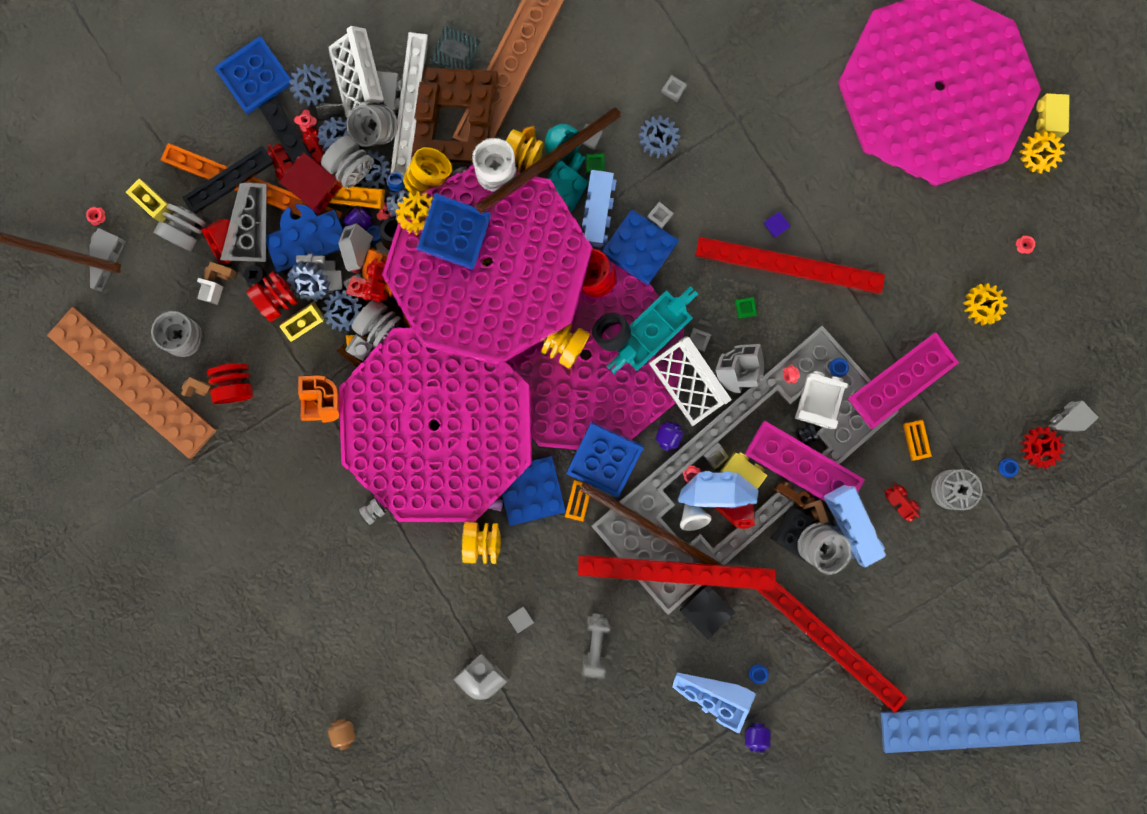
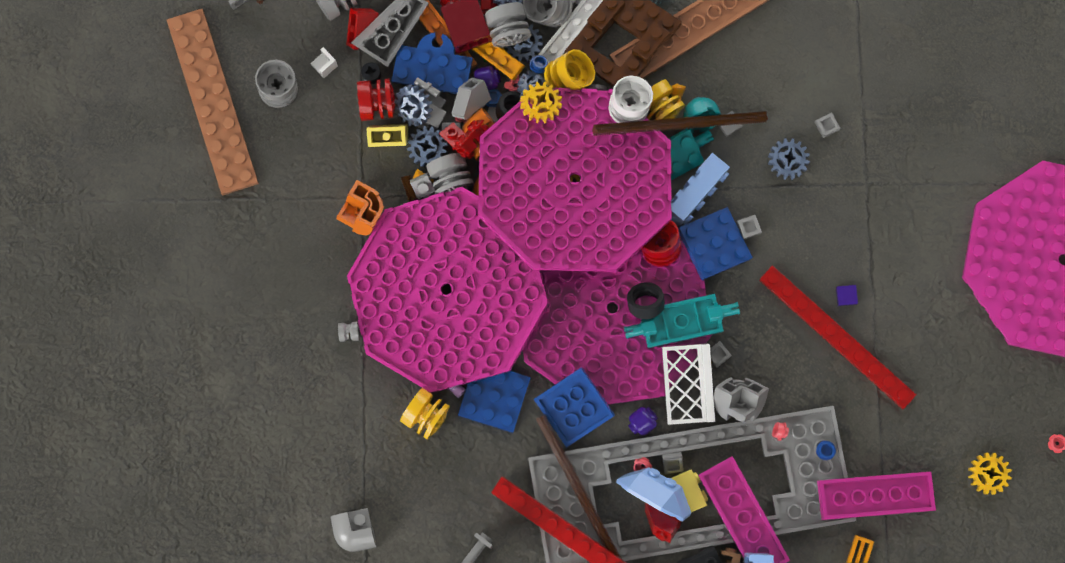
camera: 30 degrees right, 5 degrees down
medium nougat bracket [181,377,215,397] -> none
medium nougat bracket [204,262,238,282] -> none
red wheel [207,363,254,404] -> none
medium nougat head [327,718,356,750] -> none
blue plate [416,193,492,270] -> none
light grey tile [507,606,534,633] -> none
yellow wheel [541,323,590,369] -> none
light orange tile [565,480,592,522] -> none
green tile [586,154,605,174] -> none
white hat [680,504,711,531] -> none
green tile [734,297,757,319] -> none
reddish brown plate [774,482,810,507] -> none
white panel [795,371,848,429] -> none
black wheel [796,423,818,445] -> none

